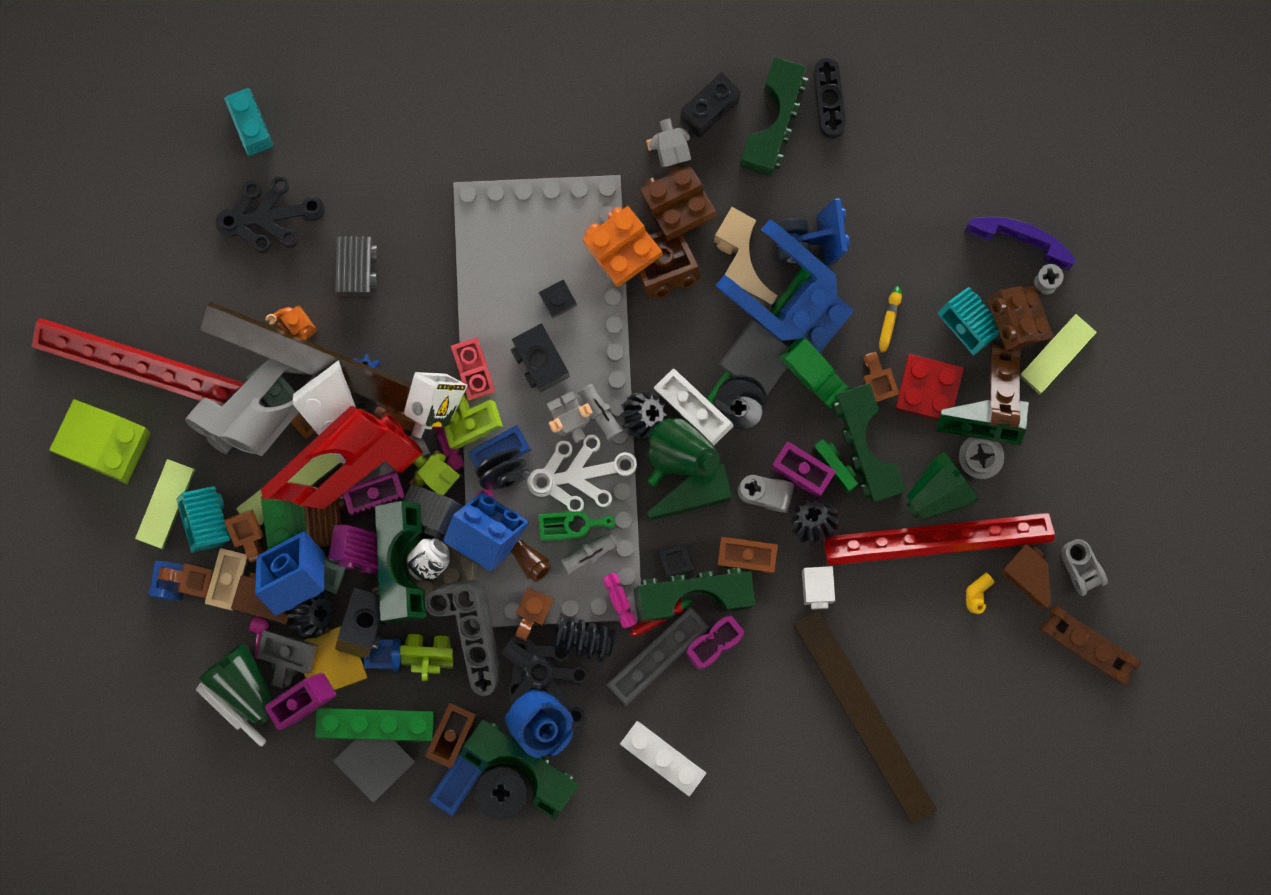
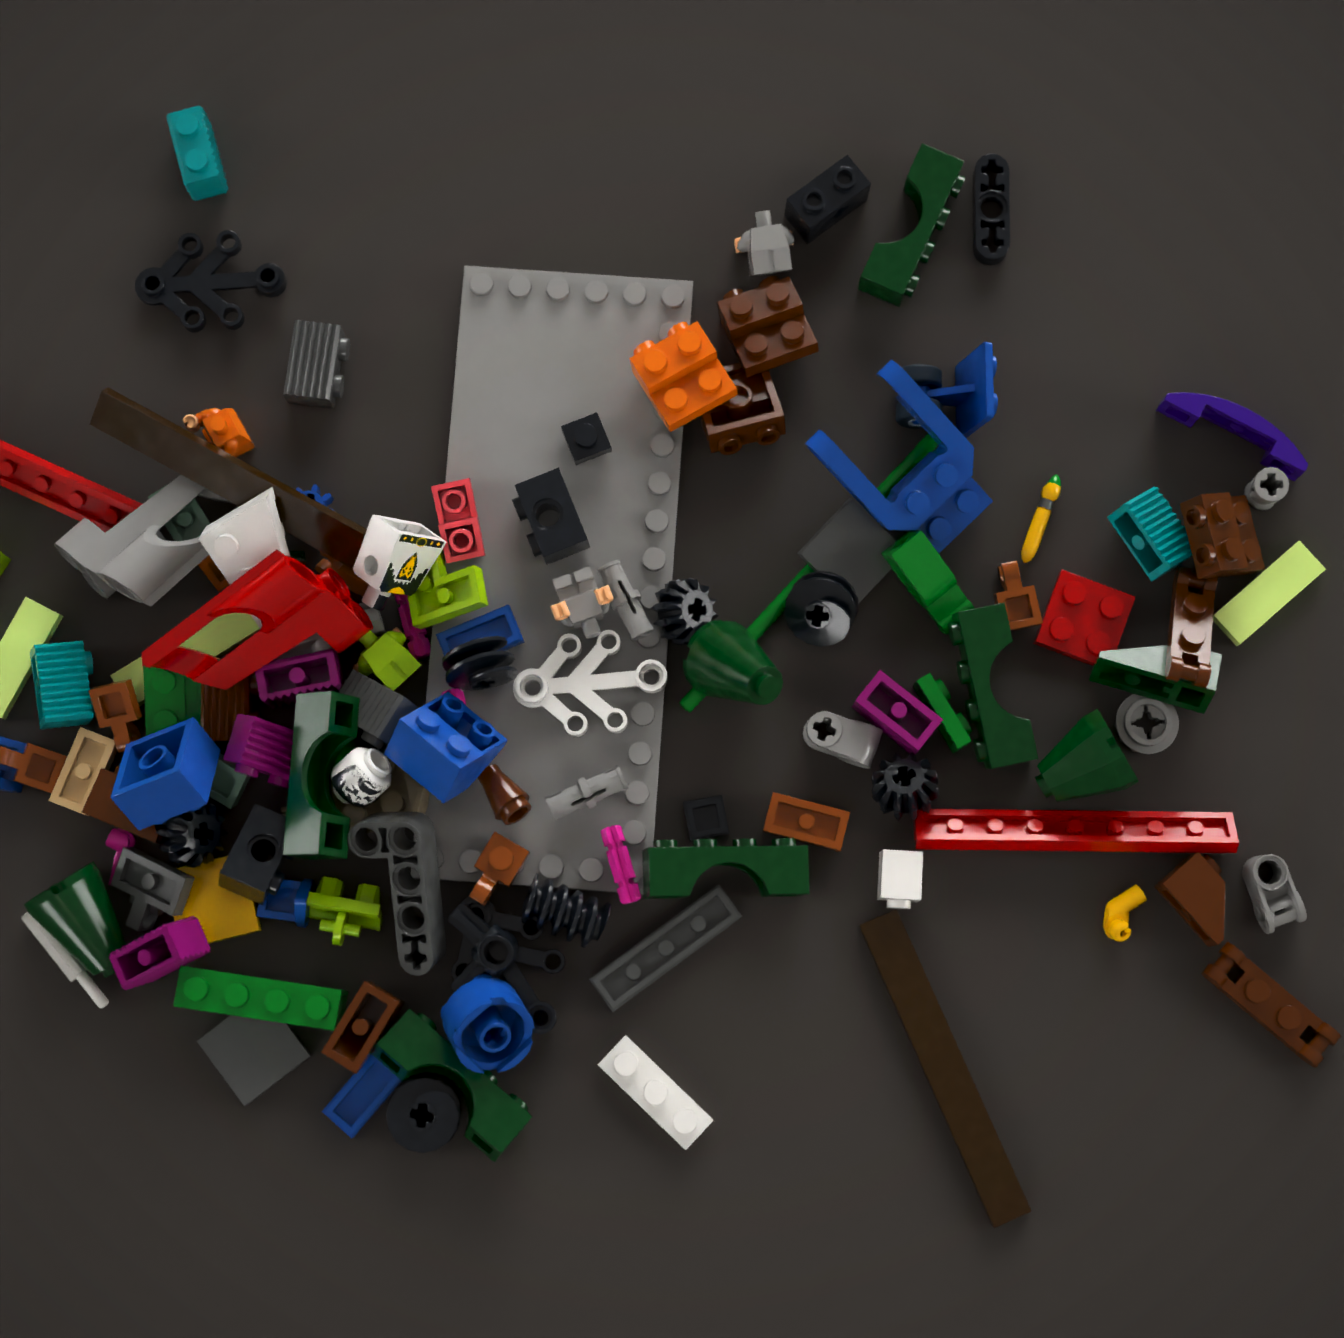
camera: 10 degrees right, 0 degrees up
green piece [539,511,615,543] -> none
red piece [629,598,692,636] -> none
dark green slope [647,464,732,521] -> none
white plate [654,368,733,446] -> none
magenta brick [686,616,744,670] -> none
tan arch [714,207,778,311] -> none

